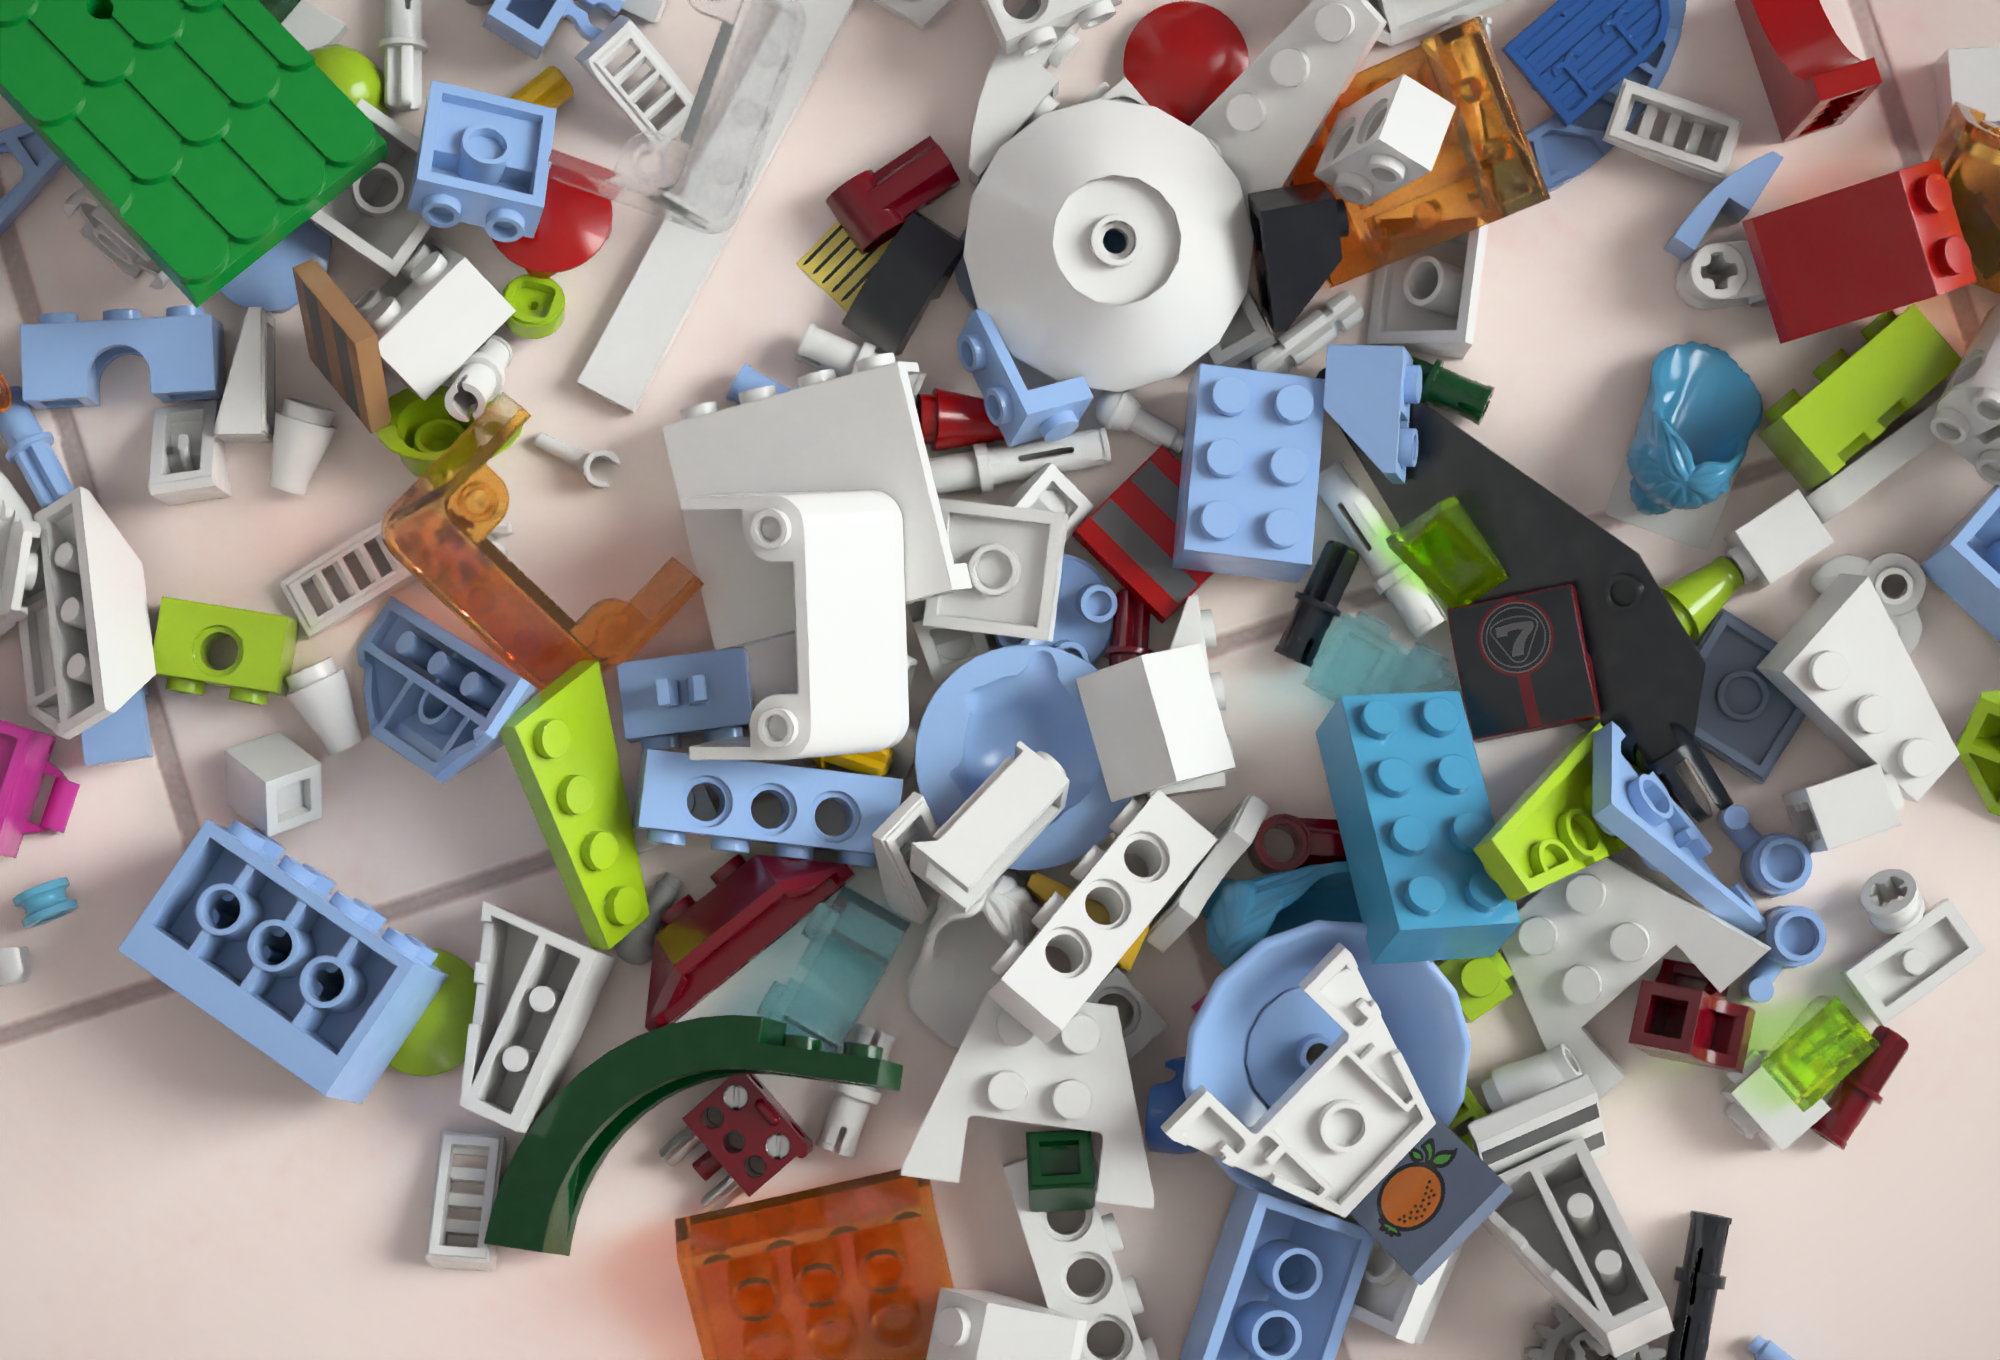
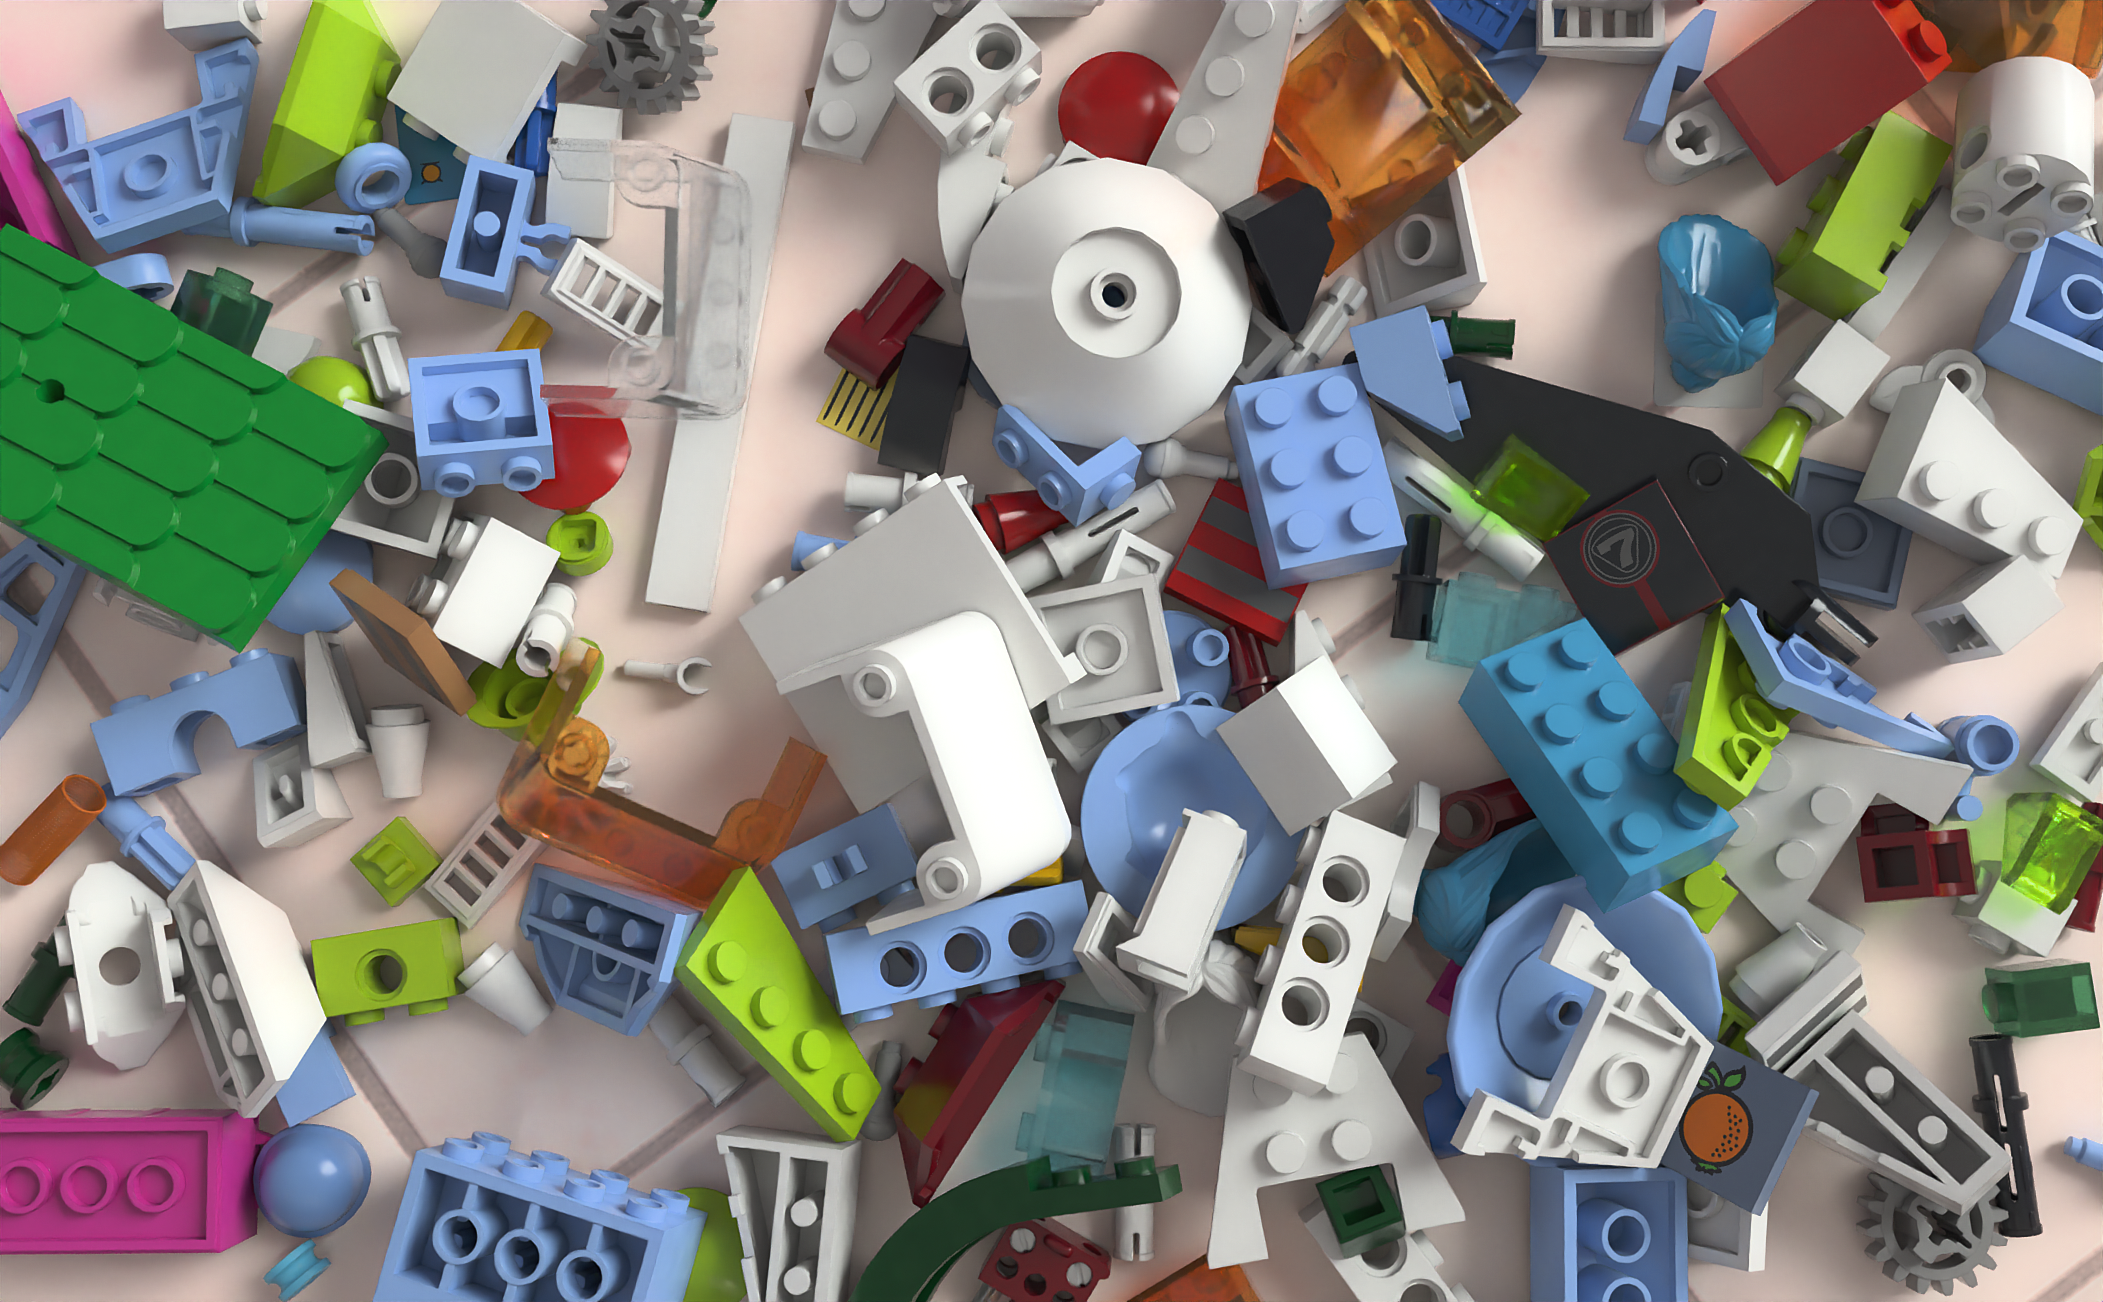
camera: 10 degrees left, 0 degrees up
white panel [224,732,323,837] -> none
white brick [1314,74,1456,207] -> none
light blue piece [1716,804,1813,898] -> none
white bush [1860,869,1925,934] -> none
none -> medium blue helmet [253,1124,372,1238]
none -> lime tile [350,816,444,907]
none -> white pin [647,994,747,1108]
none -> clear green brick [1981,958,2100,1038]

